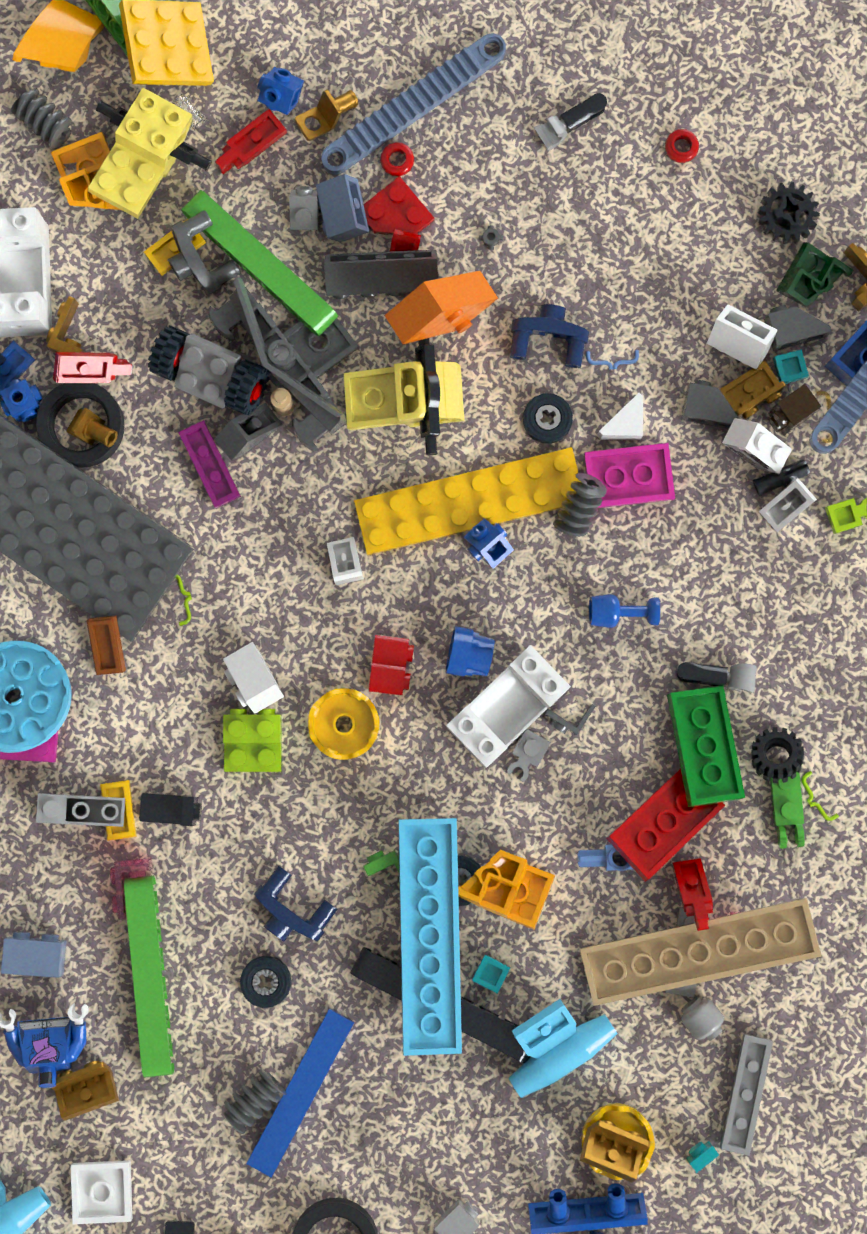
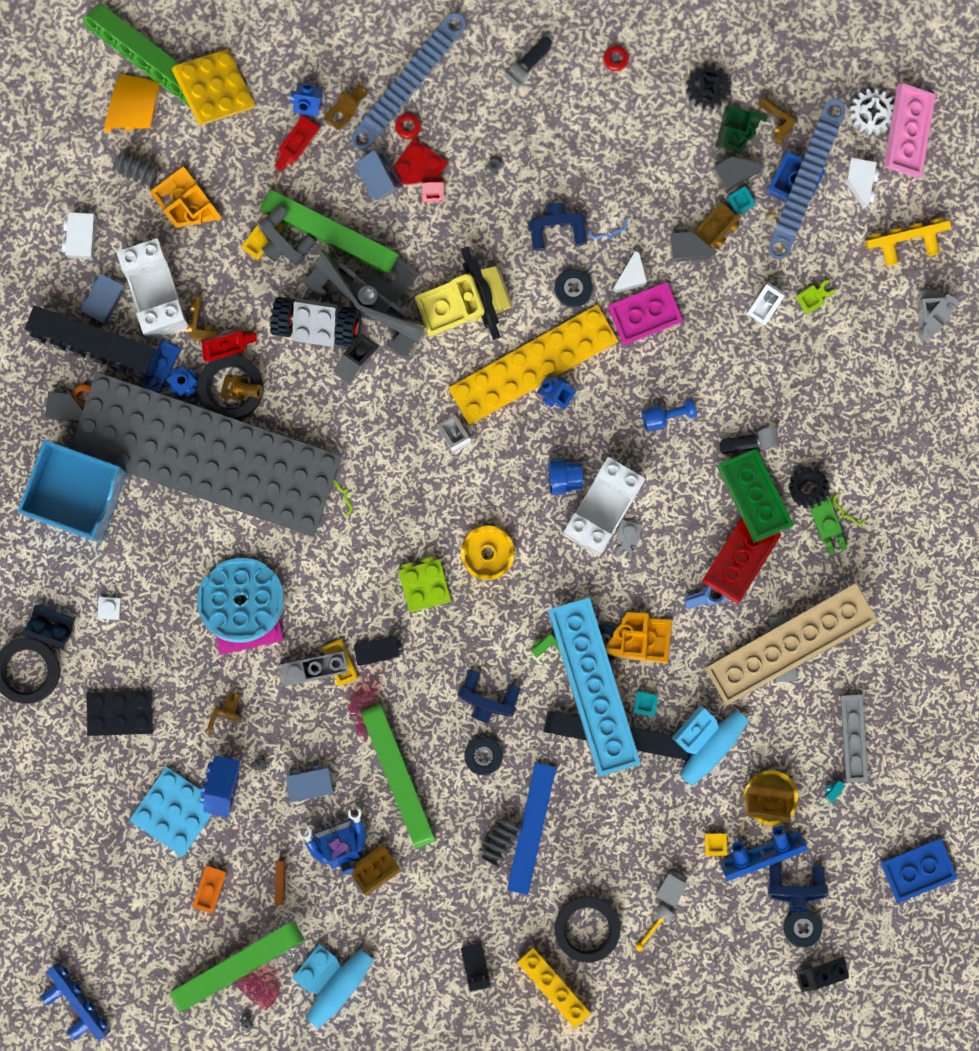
camera: 20 degrees left, 0 degrees up
white plate [71,1160,132,1224] -> none
dark orange tile [86,616,126,675] -> none
light yellow piece [88,87,212,219] -> none
clear pin [172,94,207,130] -> none
magenta plate [178,420,241,509] -> none
white brick [223,642,284,714] -> none
tan cylinder [271,388,294,416] -> none
light grey bracket [289,186,318,230] -> none
dark grey brick [324,249,438,299] -> none
red brick [369,635,414,696] -> none
orange brick [384,271,498,344] -> none
dark grey bracket [544,704,596,735] -> none
dark grey piece [553,473,607,537] -> none
red hinge [672,858,713,931] -> none
light grey head [681,996,724,1041] -> none
white brick [707,305,777,369] -> none
white brick [722,418,792,474] -> none
black axle [752,460,810,496] -> none
dark brown piece [768,384,822,436] -> none
none -> yellow plate [704,833,727,856]

